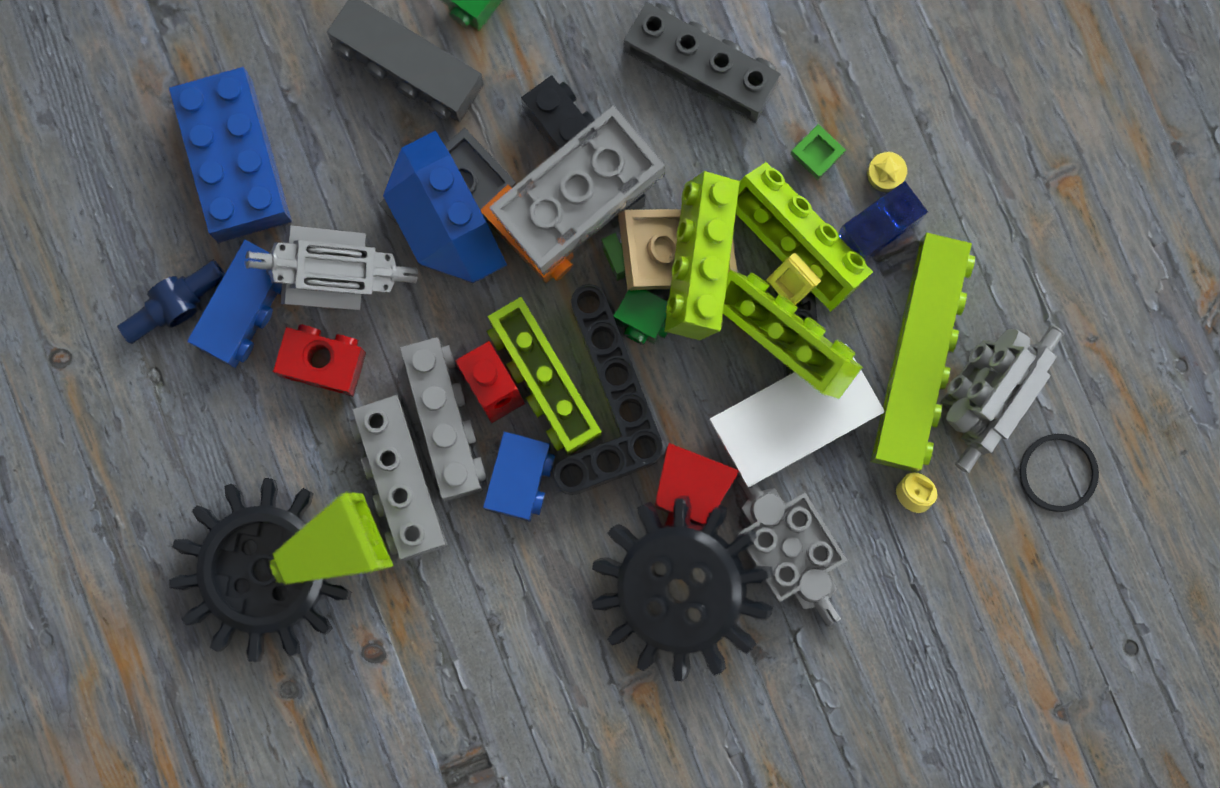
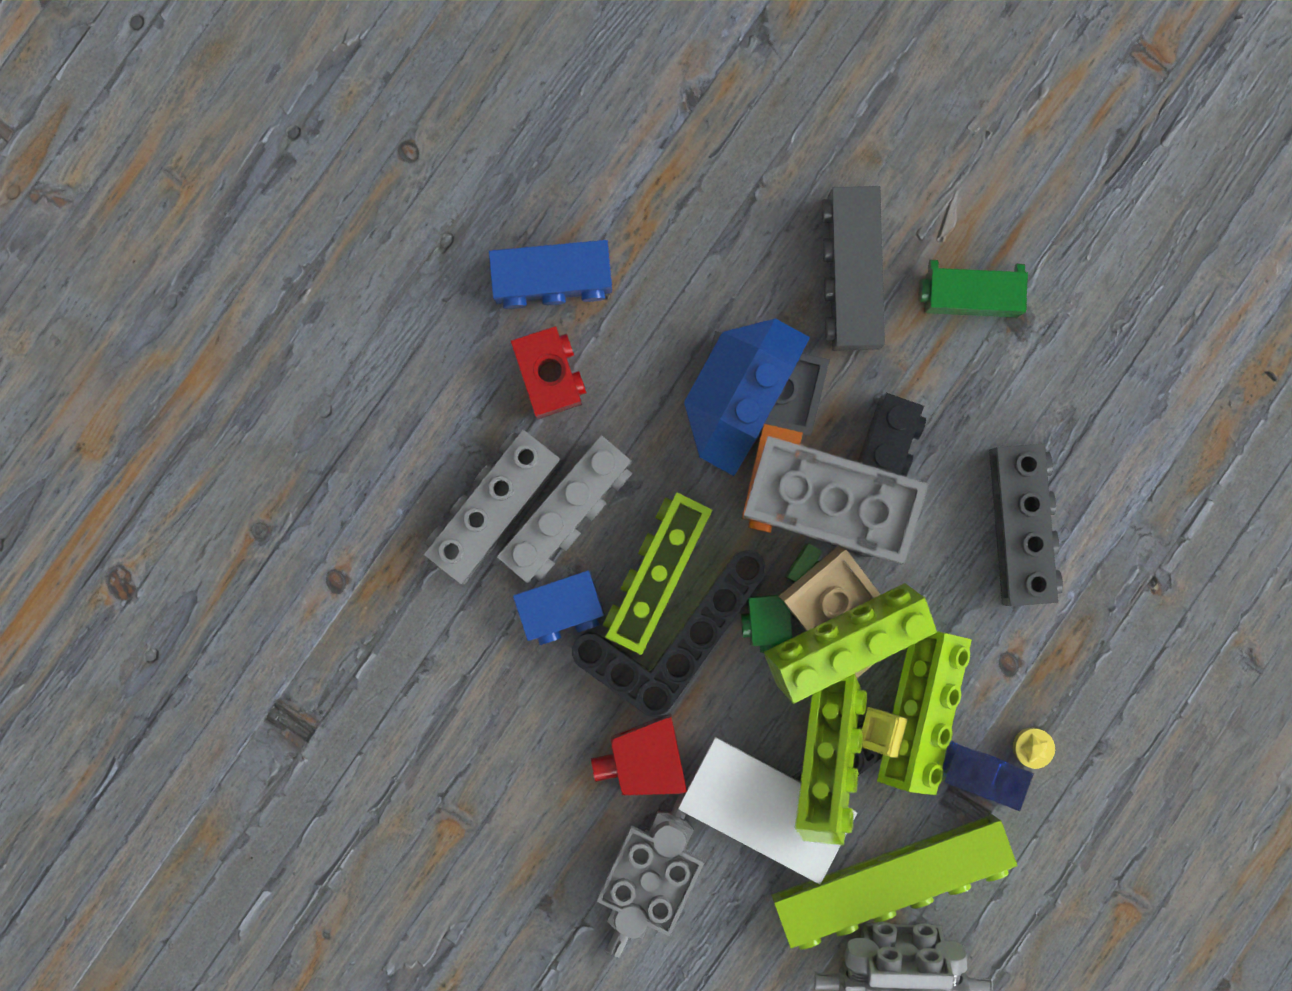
camera: 55 degrees right, 5 degrees up
dark blue pin [117,260,225,344] -> none
blue brick [169,66,292,243] -> none
black gear [169,478,352,662] -> none
light grey piece [245,225,418,310] -> none
lime slope [270,492,393,584] -> none
red torso [455,341,525,423] -> none
black gear [592,495,773,681] -> none
bright green plate [790,124,846,180] -> none
light yellow tile [896,472,937,513] -> none

